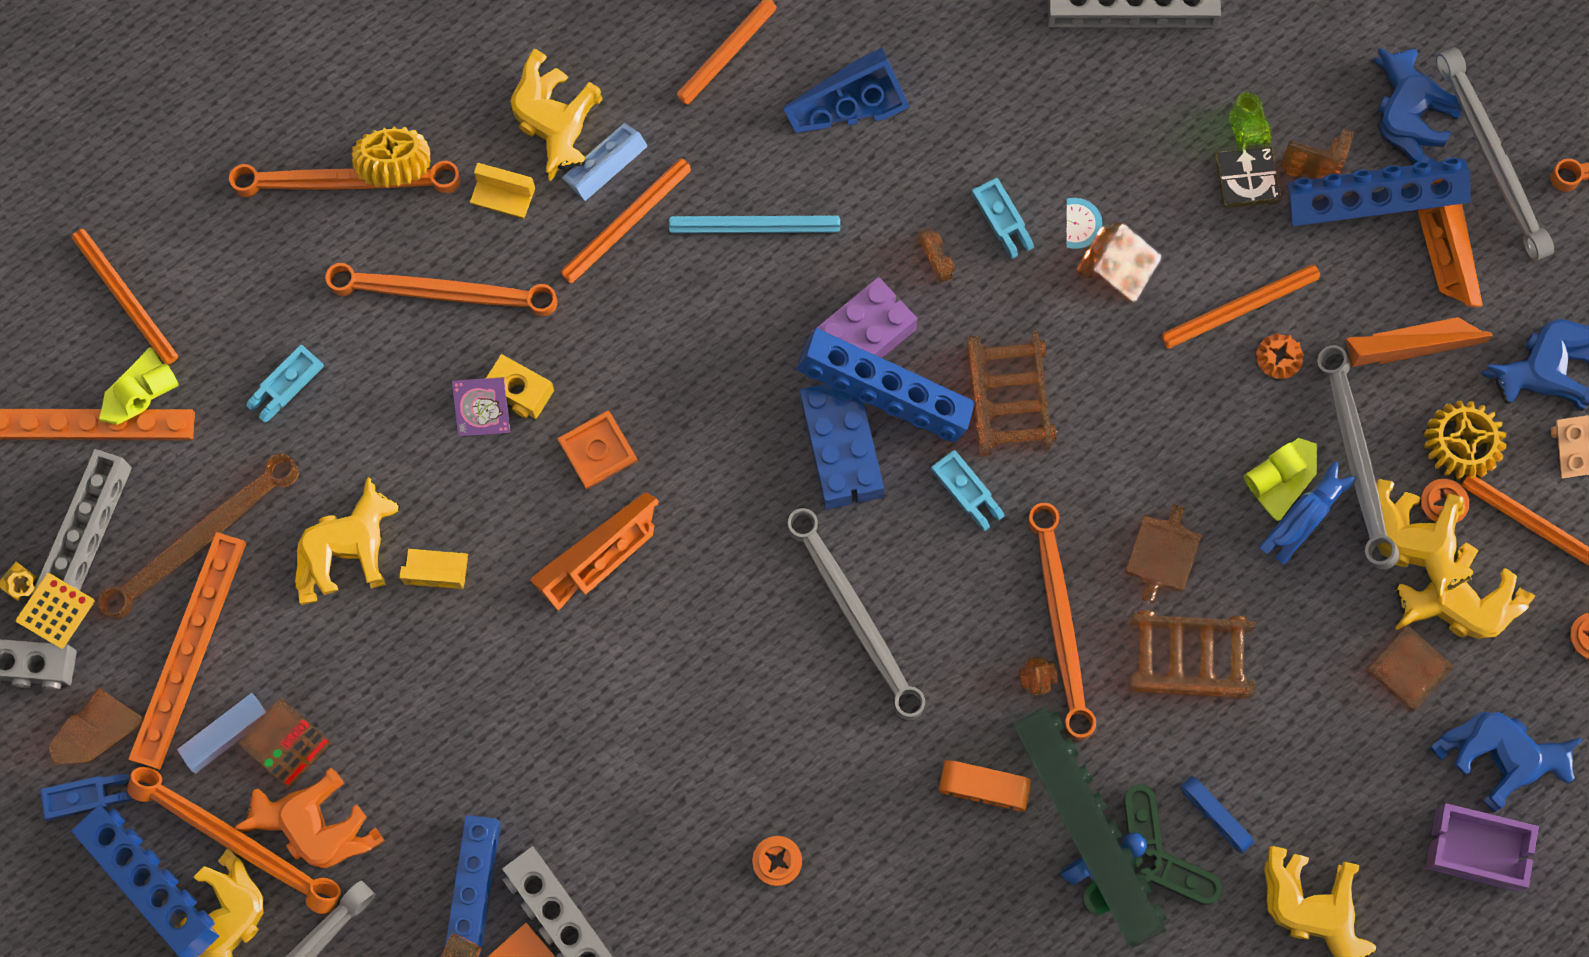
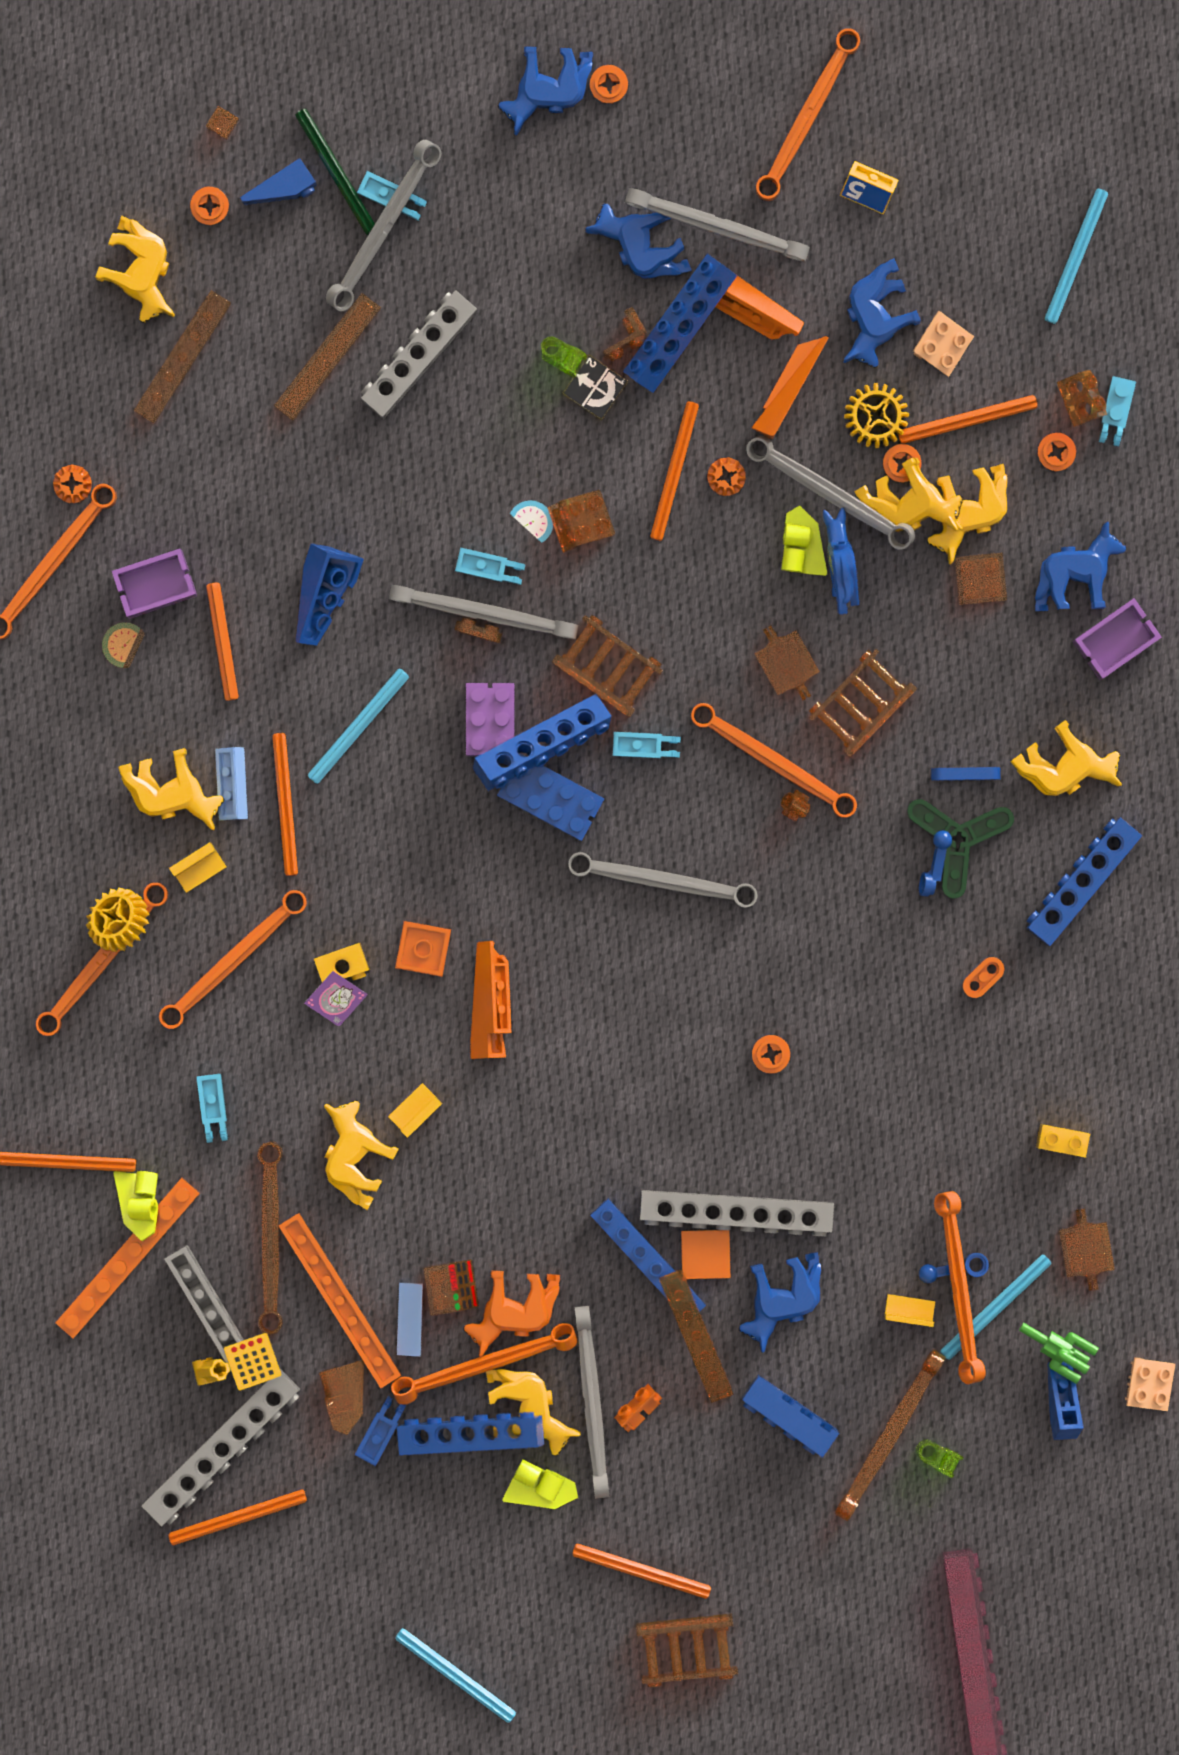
camera: 50 degrees left, 15 degrees up
orange beam [938,760,1032,811] -> none
clear green brick [1013,706,1167,948] -> none
none -> light grey piece [388,585,579,640]

